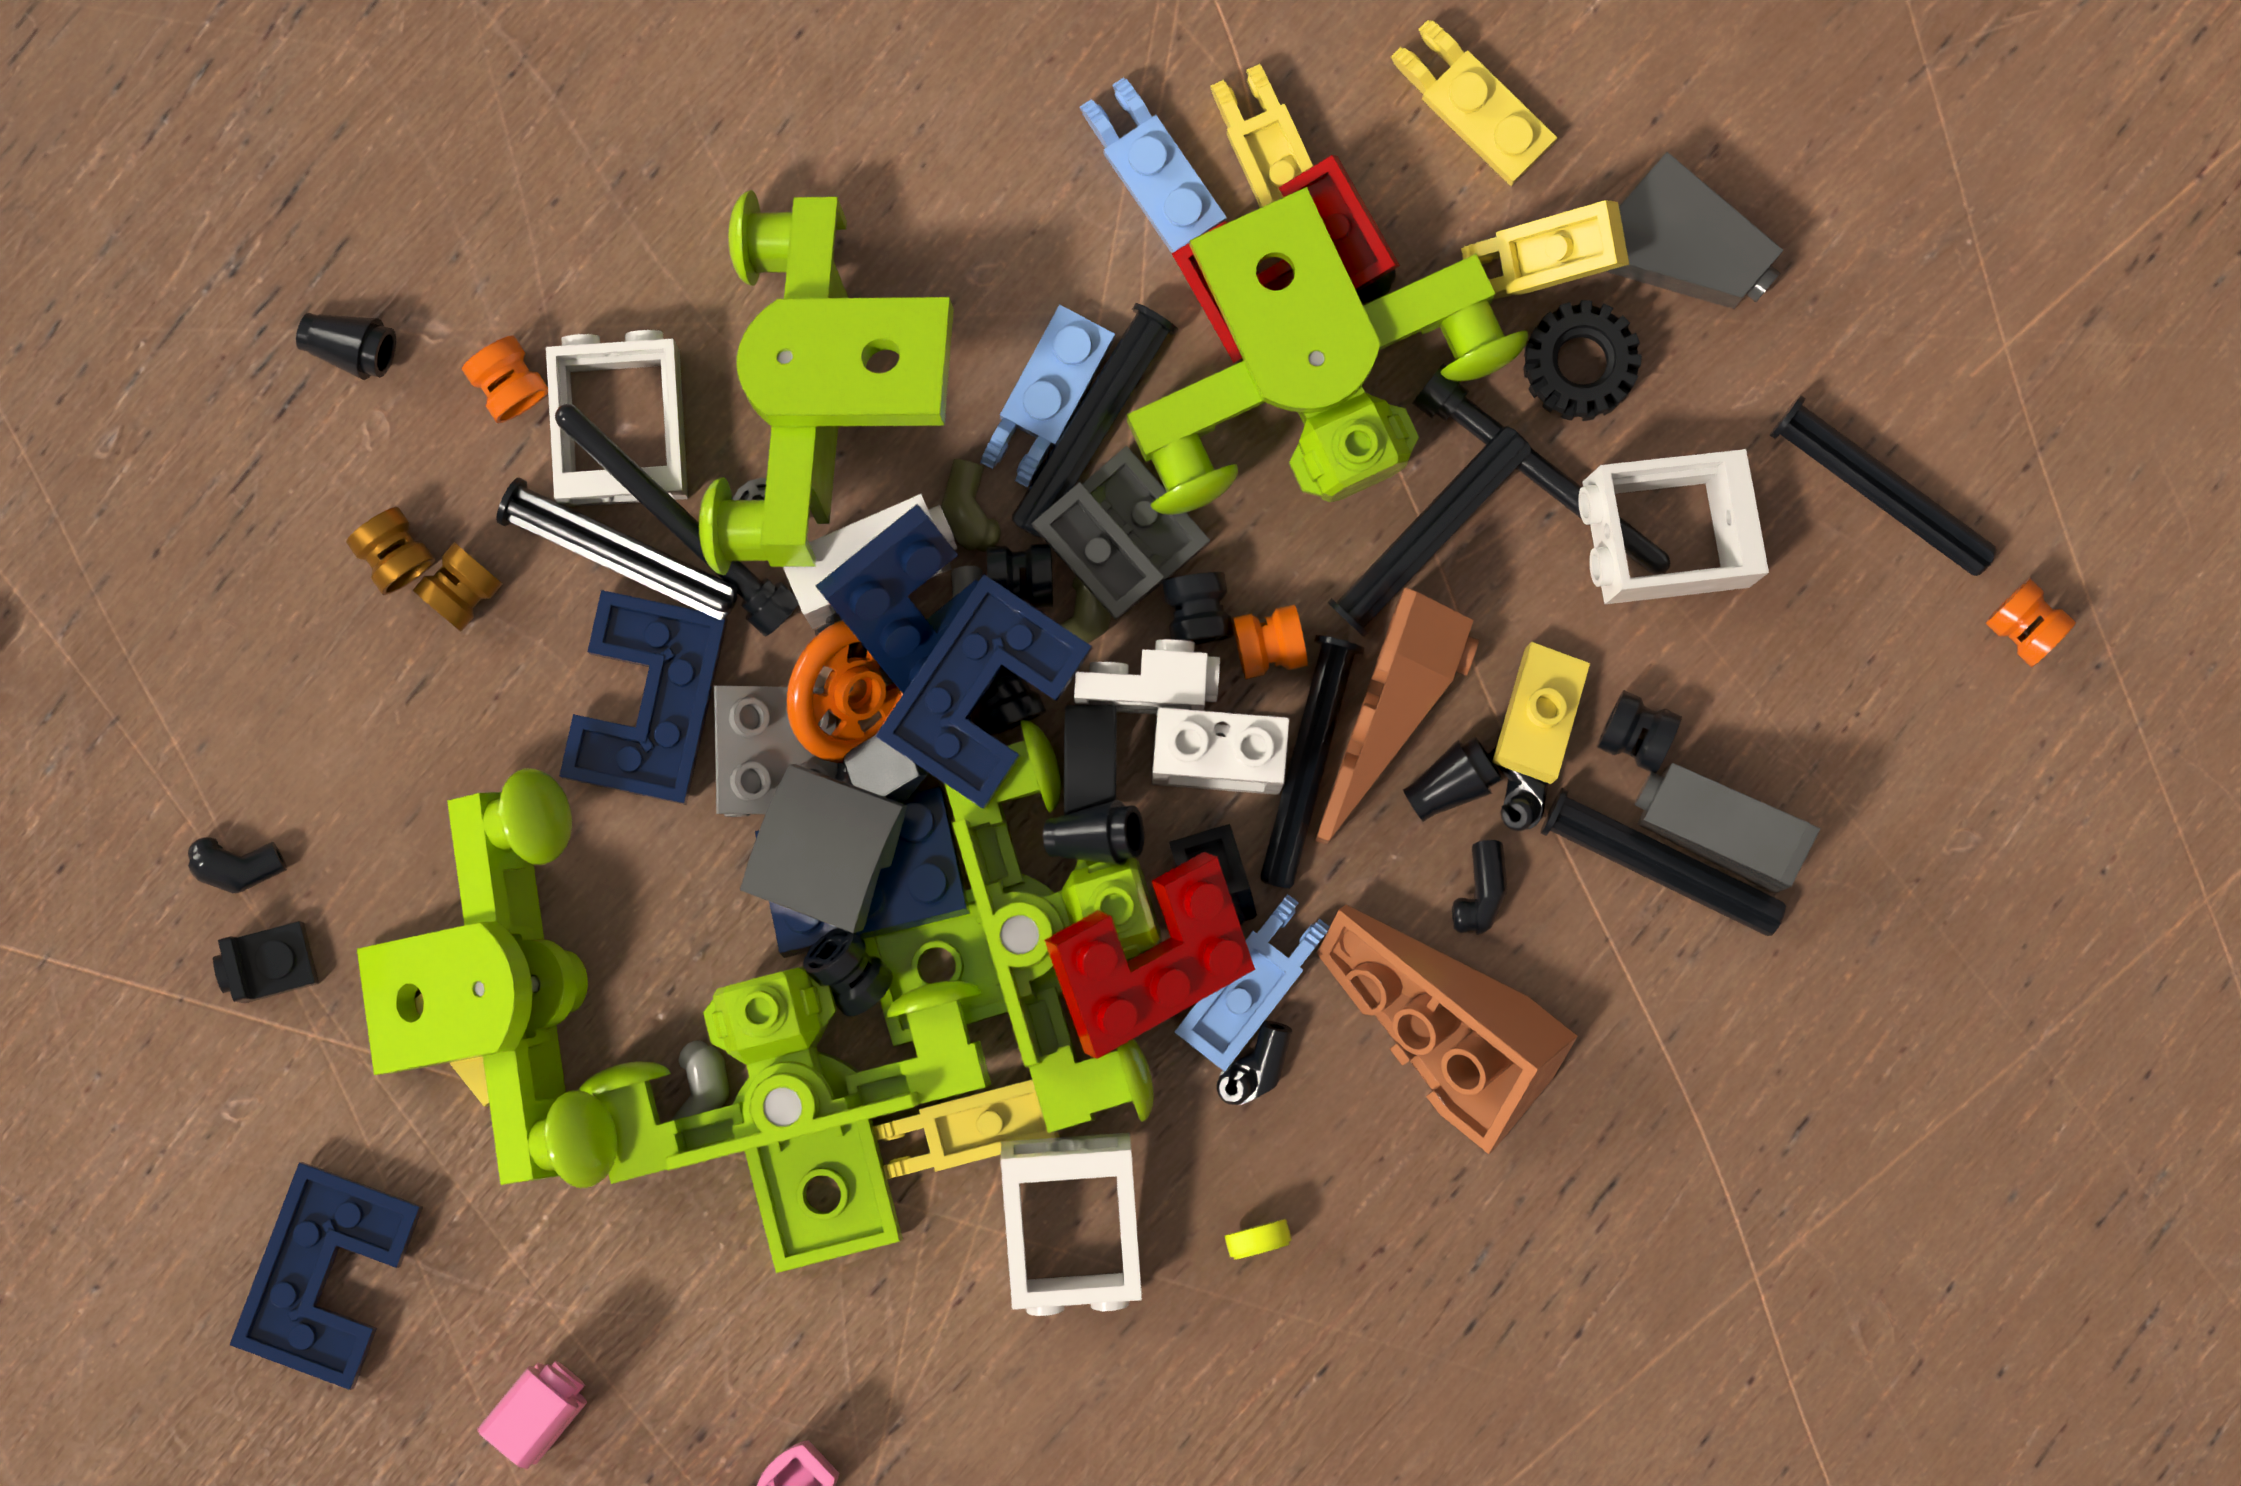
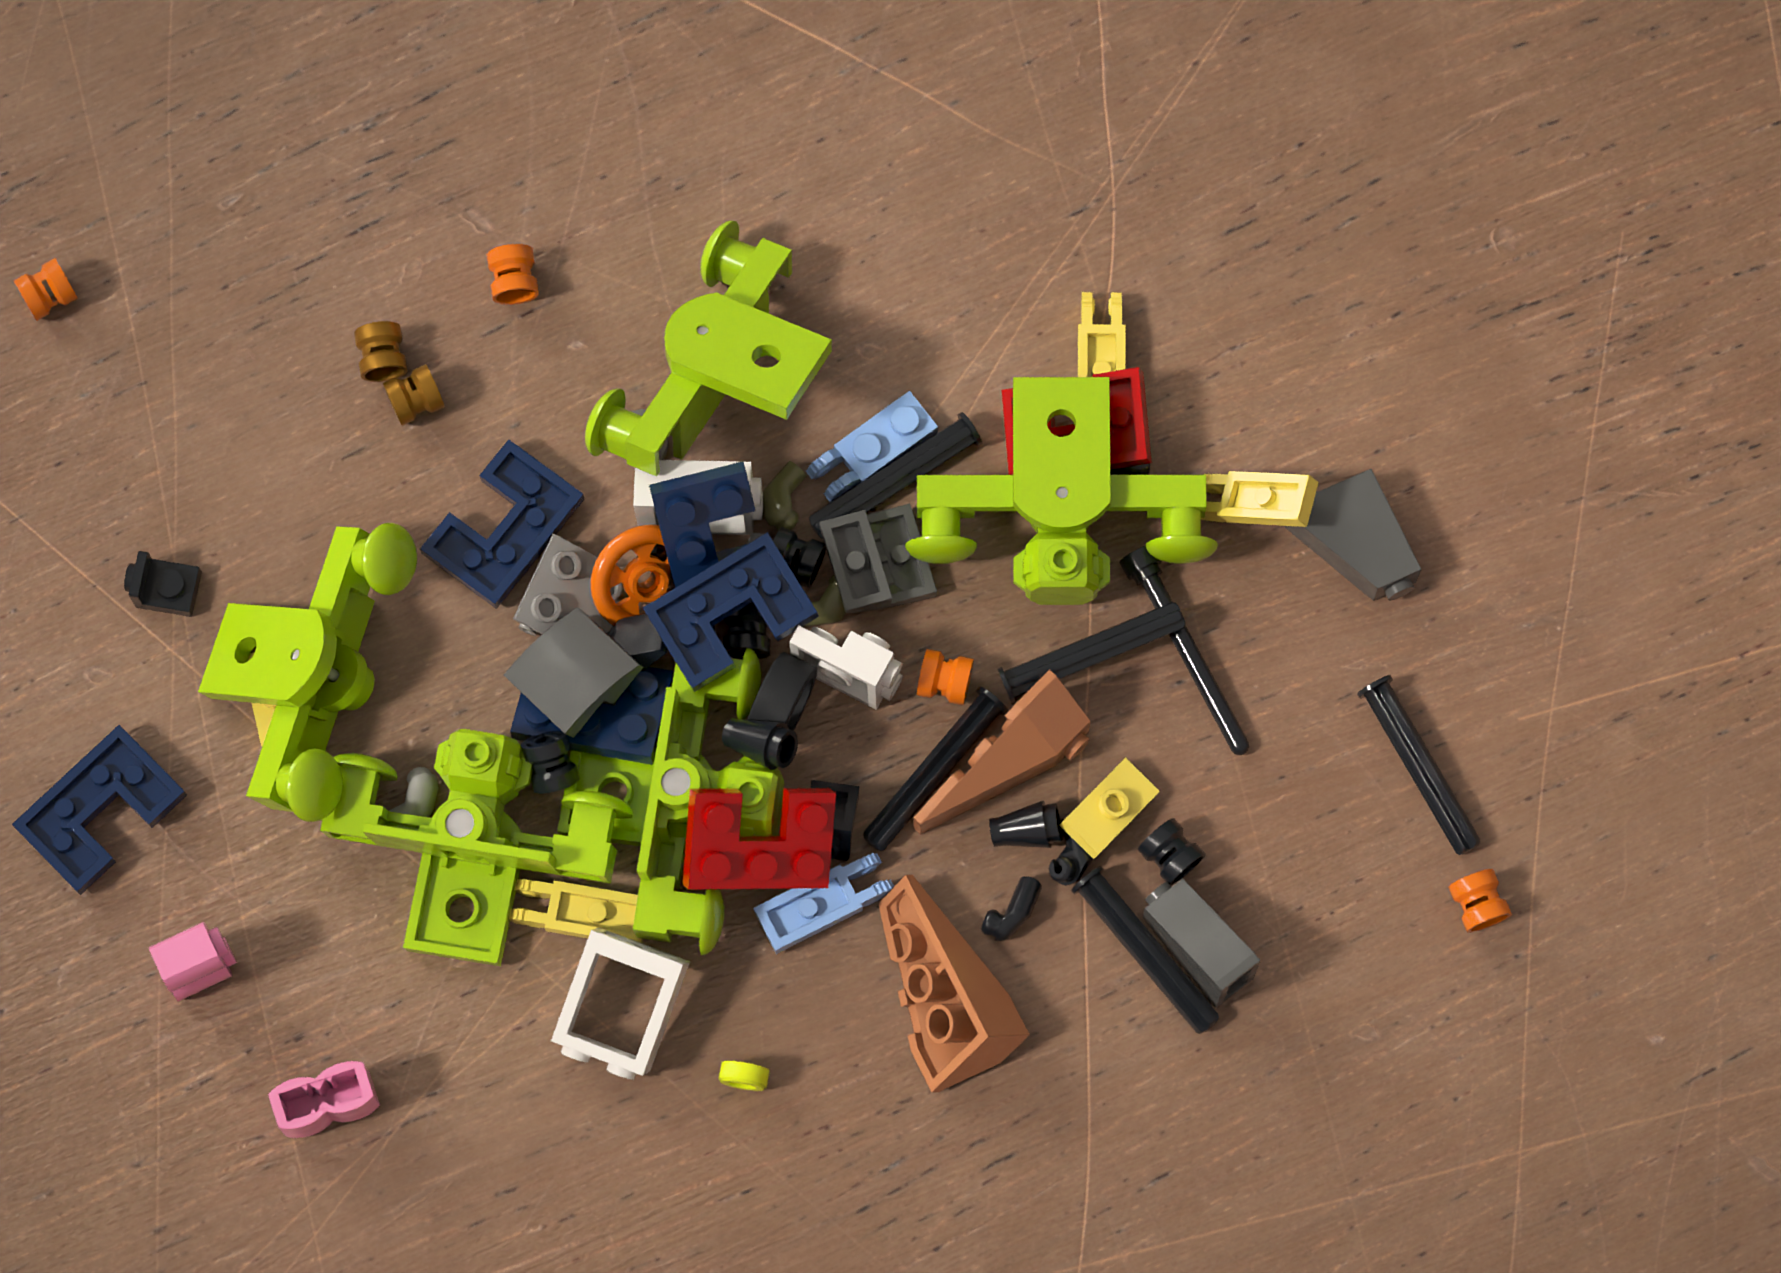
camera: 25 degrees right, 10 degrees down
black arm [188,837,287,893] -> none
black cone [296,313,396,380] -> none
axle [496,477,738,620] -> none
white window [546,330,688,507] -> none
black piece [555,404,798,636] -> none
light blue hinge [1080,77,1227,253] -> none
white window [1152,708,1289,795] -> none
black wheel [1162,572,1234,645] -> none
black arm [1216,1021,1292,1105] -> none
light yellow hinge [1391,20,1558,186] -> none
black tyre [1523,300,1642,421] -> none
white window [1578,449,1769,605] -> none

